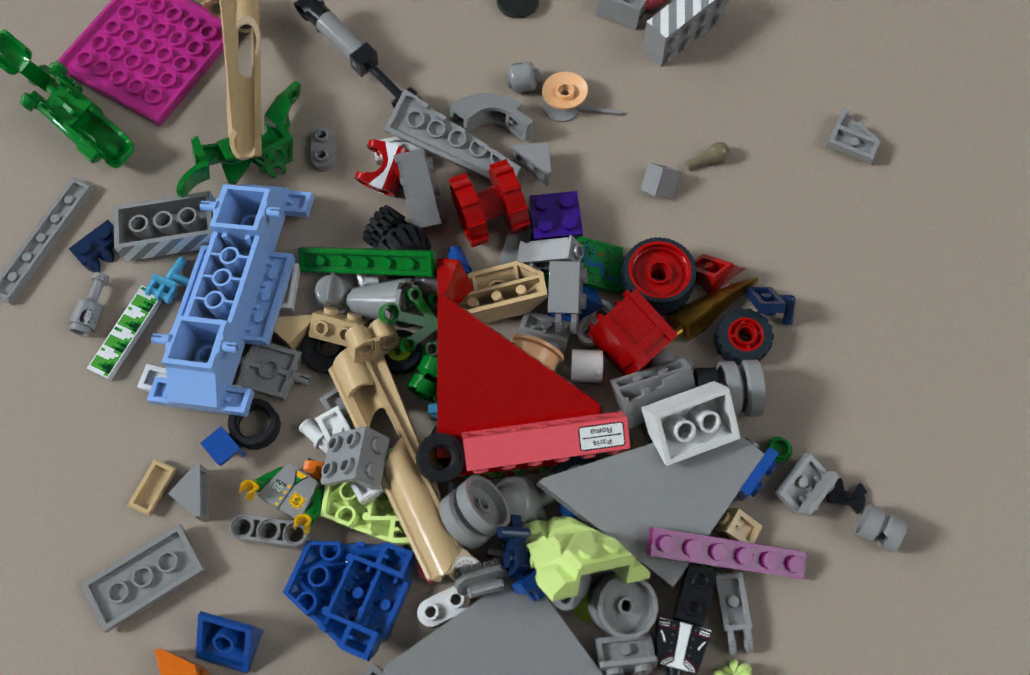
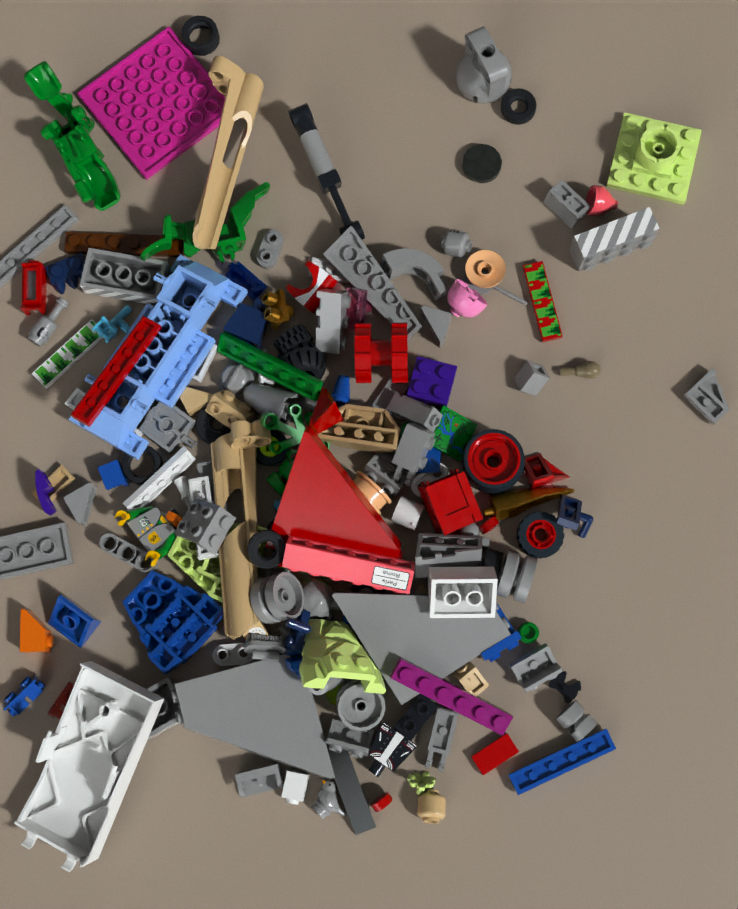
camera: 25 degrees right, 10 degrees up
none -> red window [20,260,47,315]
none -> dark purple slope [35,469,57,516]
none -> reddish brown plate [64,232,184,257]
none -> red tile [71,316,161,427]
none -> white tile [123,446,196,510]
none -> dark blue torso [223,298,269,349]
none -> clear blue hinge [225,261,268,301]
none -> pearl gold hips [262,289,294,330]
none -> clear pink tile [346,287,372,330]
none -> bright pink cylinder [447,279,487,318]
none -> red tile [471,733,519,775]
none -> red tile [479,516,499,534]
none -> blue plate [508,728,616,795]
none -> tile [523,261,563,343]

